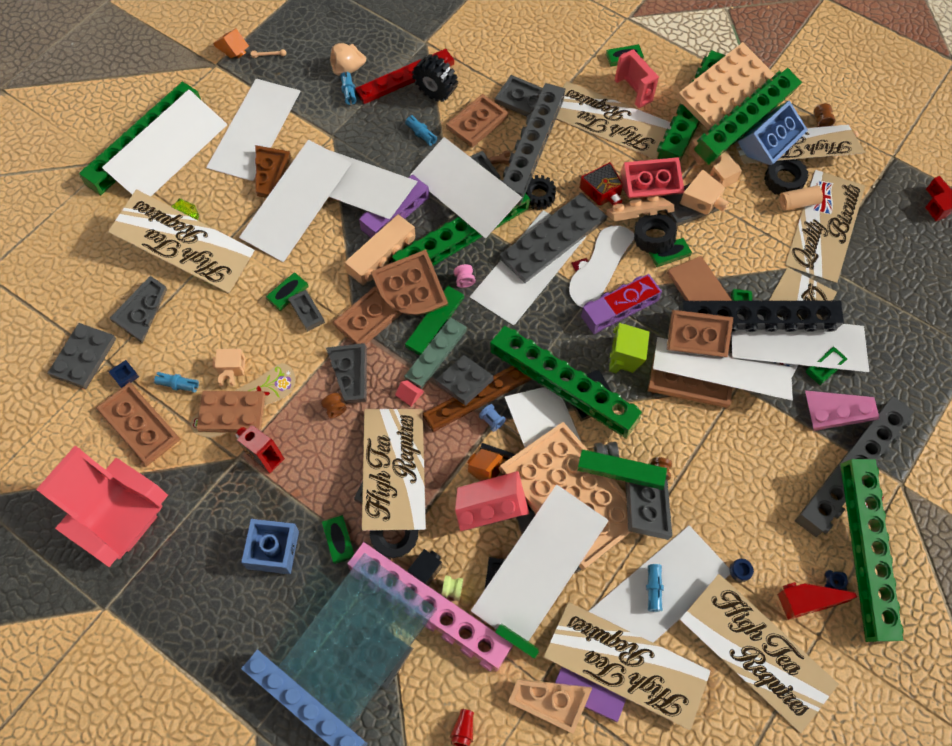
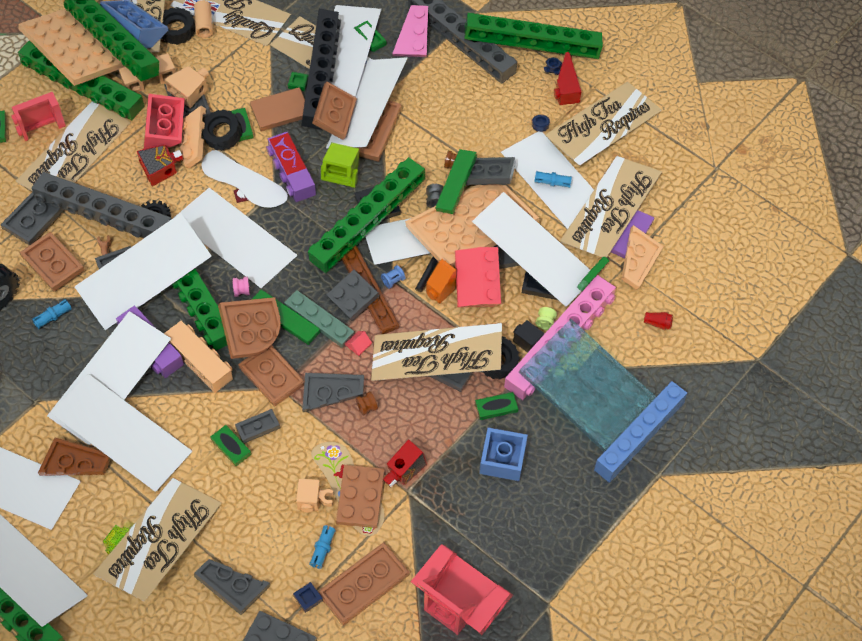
camera: 85 degrees left, 5 degrees down
dark grey plate [499,193,607,283] -> none

